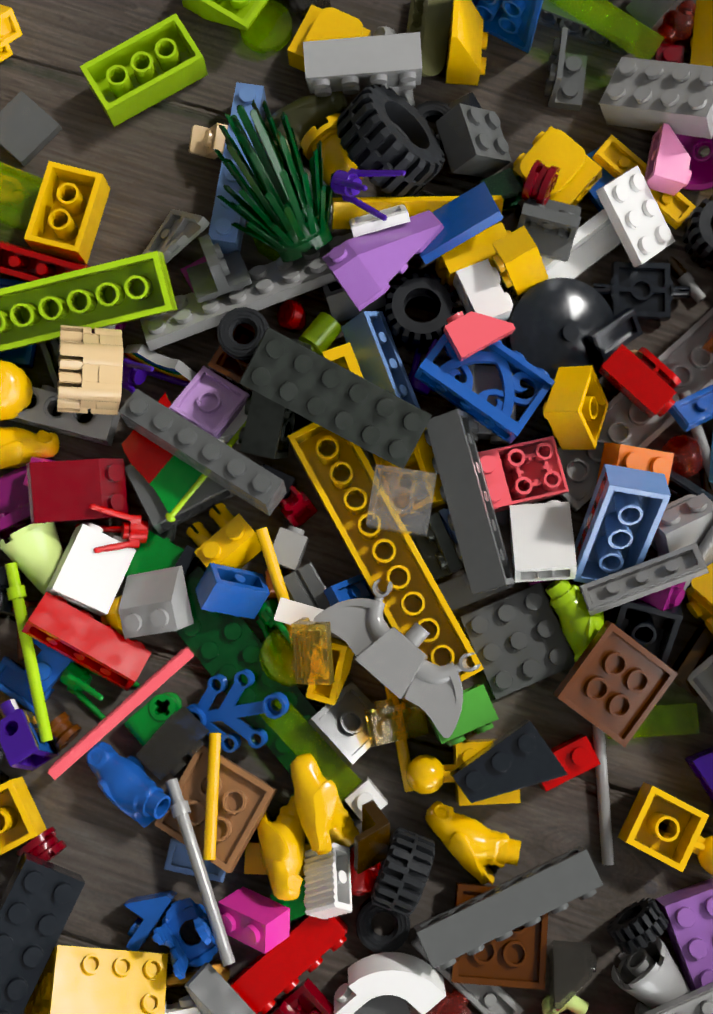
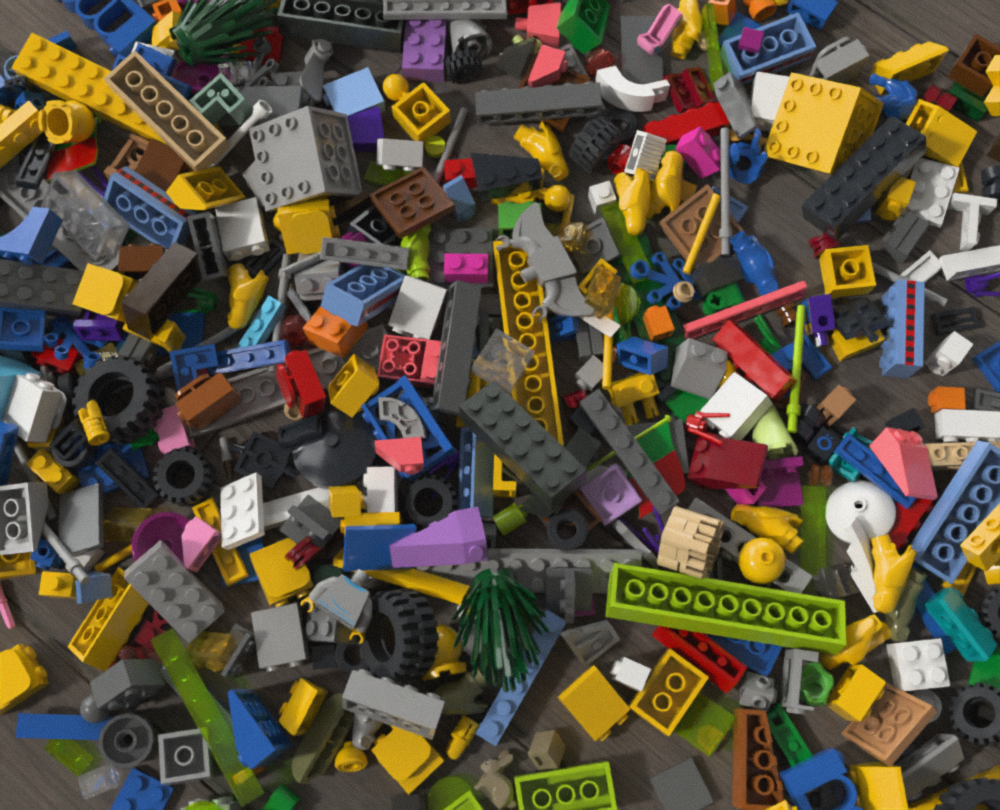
camera: 160 degrees left, 5 degrees down
blue slope [124,890,177,951] -> none
tan bracket [188,122,228,159] -> none
red tile [278,300,306,330] -> none
dark purple plant [331,168,406,221] -> none
white tile [349,204,410,238] -> none
dark brown panel [354,800,390,874] -> none
none -> clear yellow bracket [183,631,235,672]
none -> light grey brick [251,603,310,673]
none -> light grey torso [300,569,372,644]
none -> yellow brick [335,741,368,772]
none -> white brick [376,138,423,171]
none -> light grey tile [378,397,427,439]
none -> neon yellow tile [425,136,445,158]
none -> medium blue slope [443,175,476,223]
none -> dark pink brick [444,253,488,283]
none -> yellow hinge [445,715,480,760]
none -> dark tan animal [474,750,518,809]
none -> dark tan panel [527,730,566,770]
none -> coral slope [528,45,568,88]
none -> yellow slope [557,665,630,741]
none -> white brick [610,657,651,691]
none -> orange brick [643,305,675,342]
none -> tan plate [673,281,694,303]

